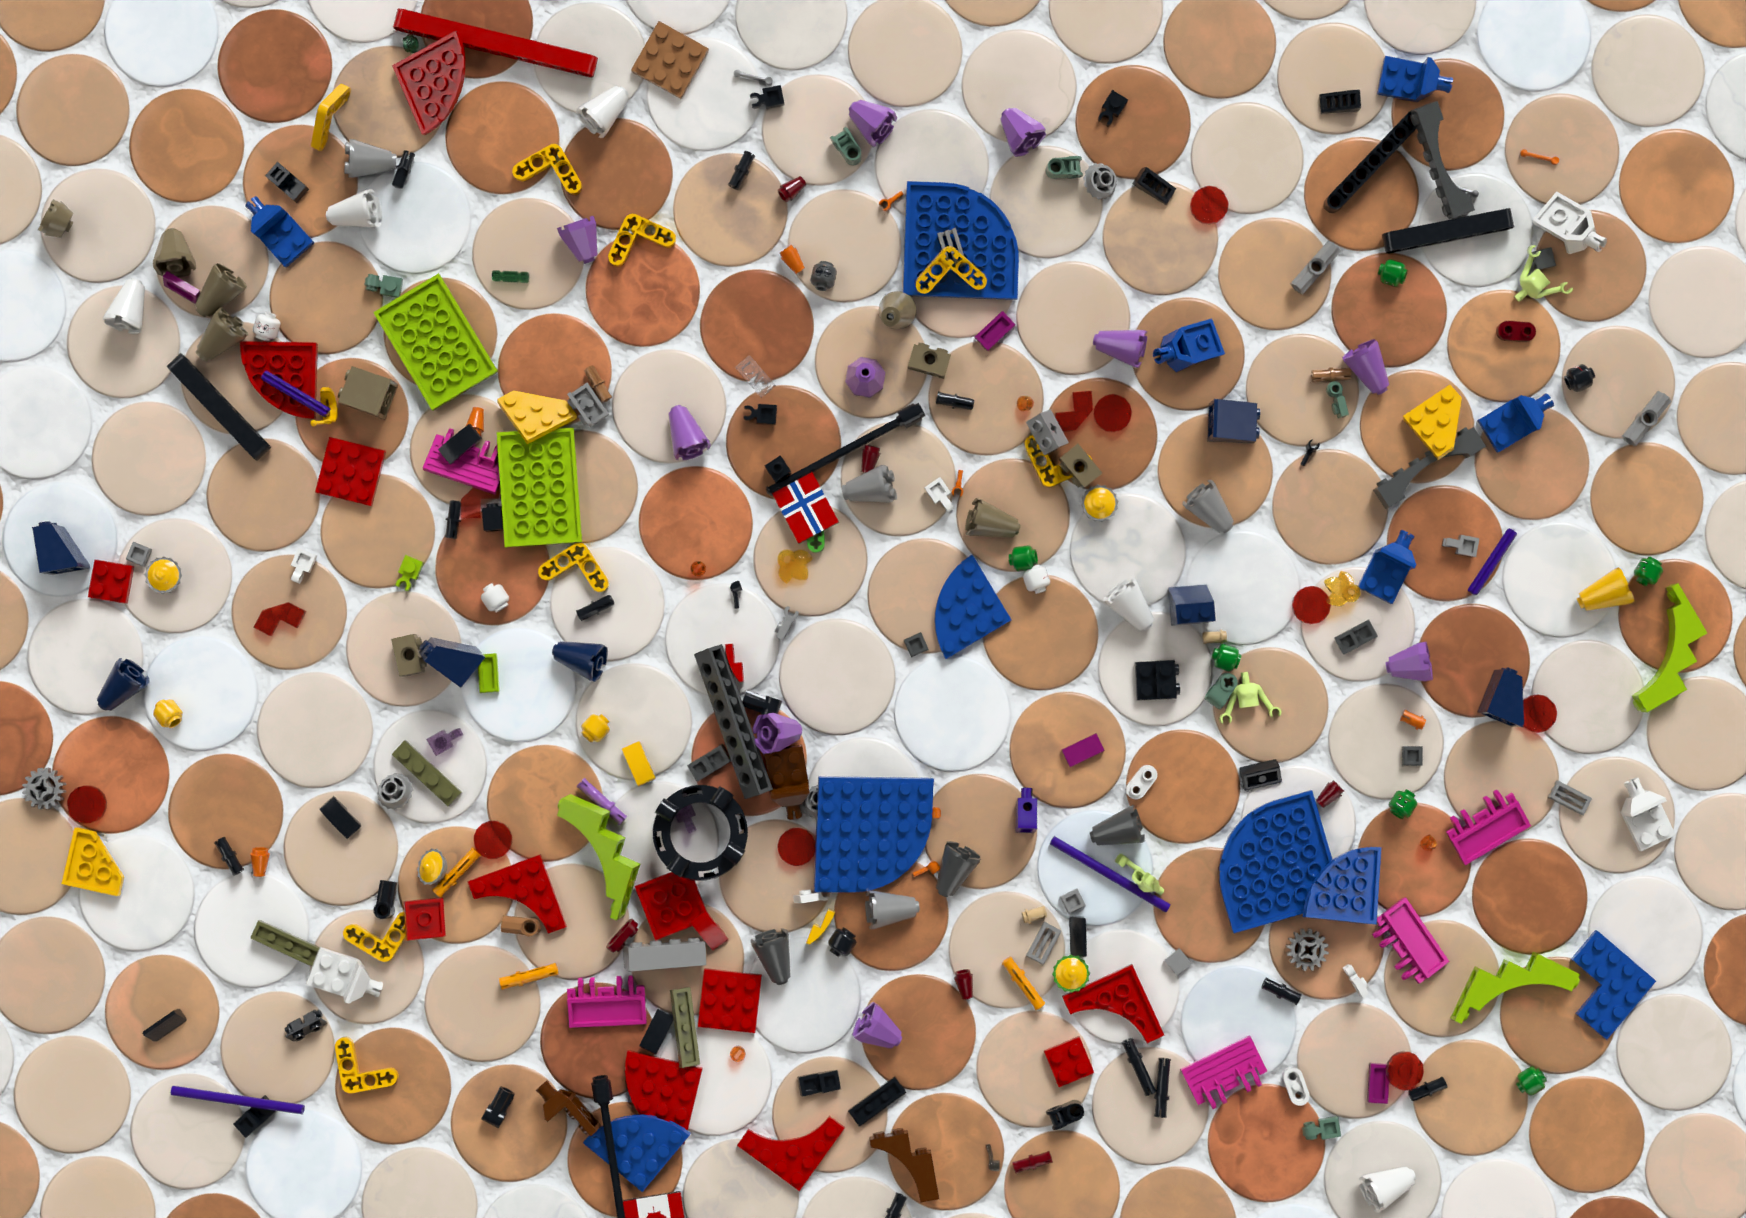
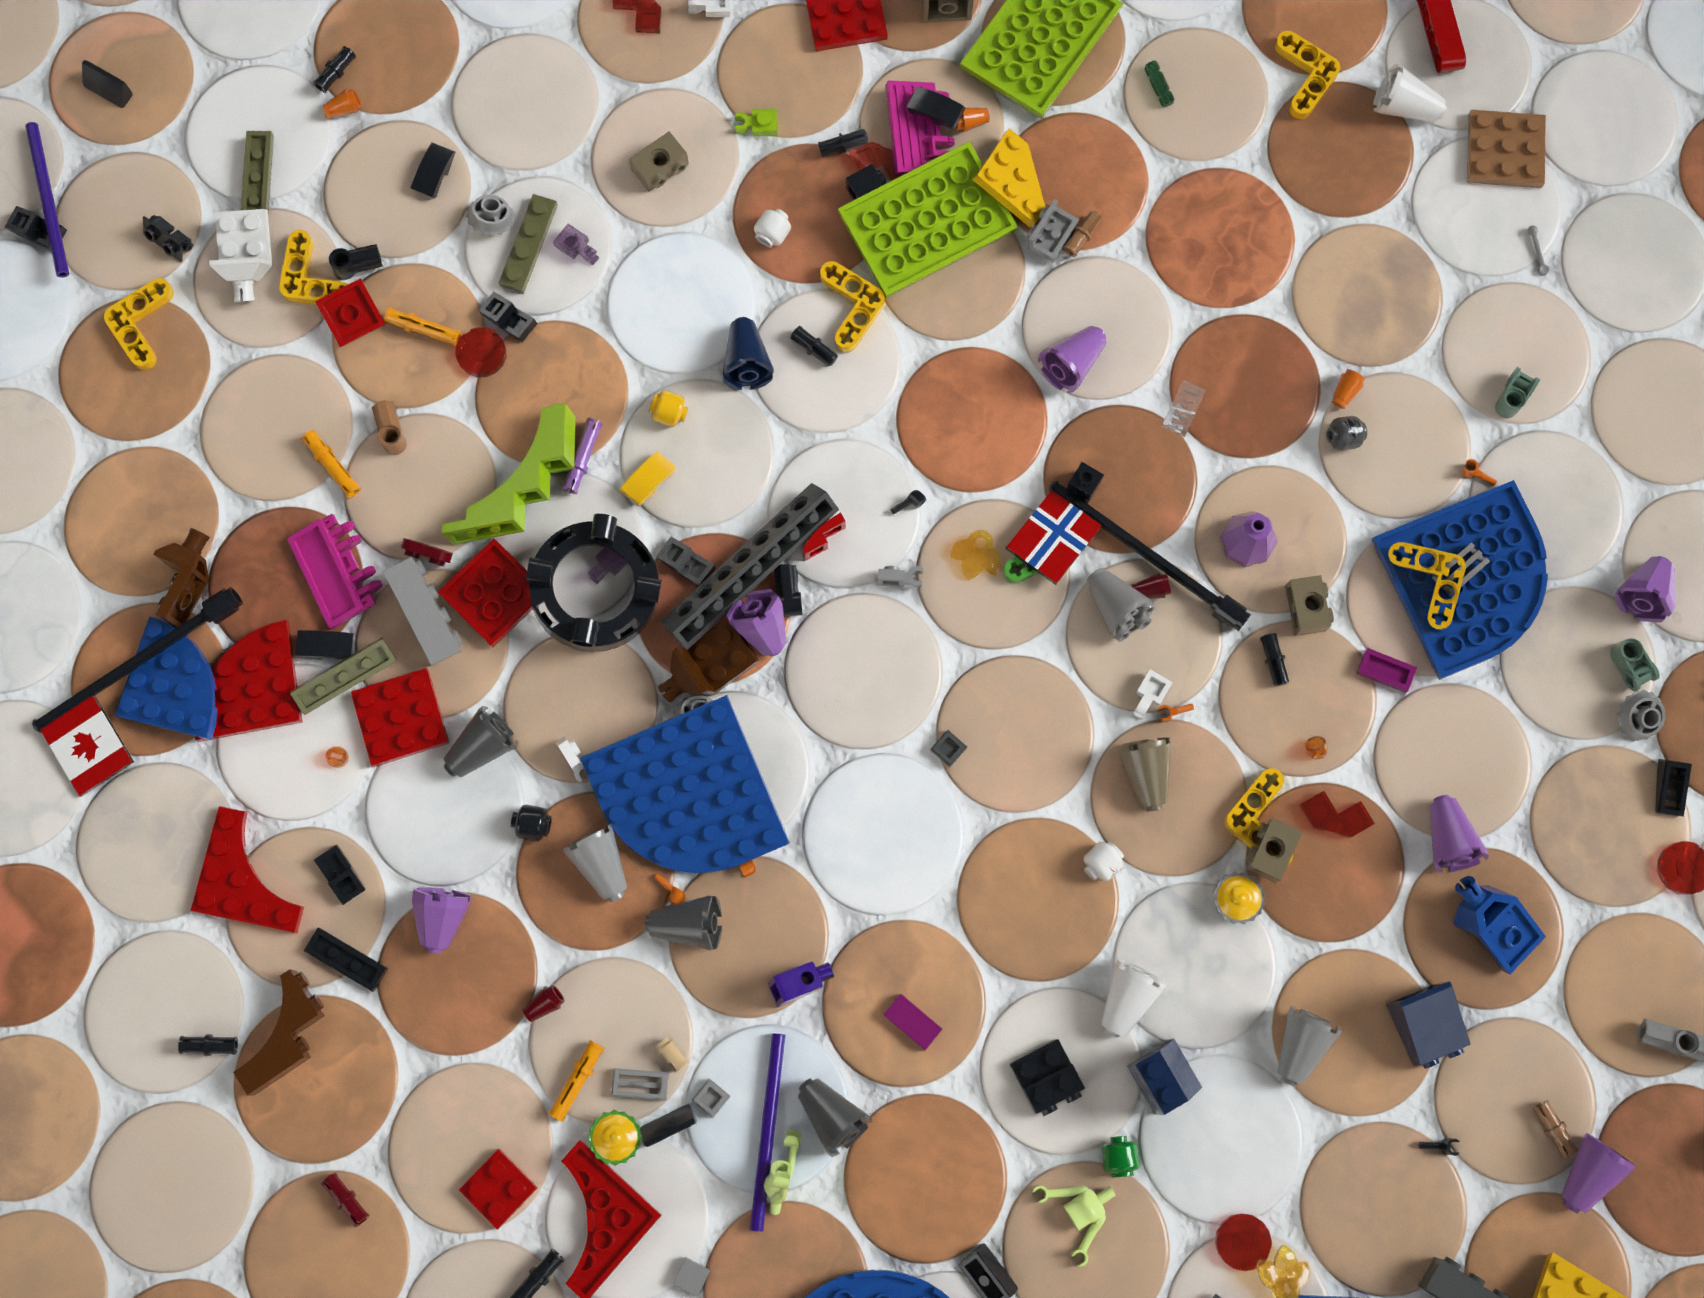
camera: 70 degrees right, 10 degrees down
yellow piece [417,848,448,885] -> none
dark blue slope [419,637,485,688] -> none
red plate [467,854,567,934] -> none
lime tile [478,653,500,693] -> none
black piece [481,1086,515,1128] -> none
medium lavender cone [557,216,597,264] -> none
yellow beam [608,214,676,267] -> none
clear orange hinge [690,561,706,577] -> none
red slope [690,910,728,950] -> none
black pin [728,151,755,190] -> none
black plate [744,404,777,425] -> none
black plate [750,85,785,109] -> none
dark red cone [777,176,806,202] -> none
clear red tile [778,827,815,866] -> none
yellow slope [806,908,835,944] -> none
medium lavender cone [849,100,897,147] -> none
dark tan cone [879,291,917,329] -> none
blue plate [935,555,1011,659] -> none
clear smoke hand [986,1144,1000,1171] -> none
green head [1009,545,1038,571] -> none
light grey brick [1026,409,1069,455] -> none
black piece [1046,1100,1084,1130] -> none
clear red tile [1093,394,1132,432] -> none
white plate [1126,765,1157,799] -> none
tan pin [1202,629,1227,644] -> none
sand green piece [1204,673,1238,710] -> none
sand green plate [1326,381,1349,419] -> none
none -> black slope [478,292,538,343]

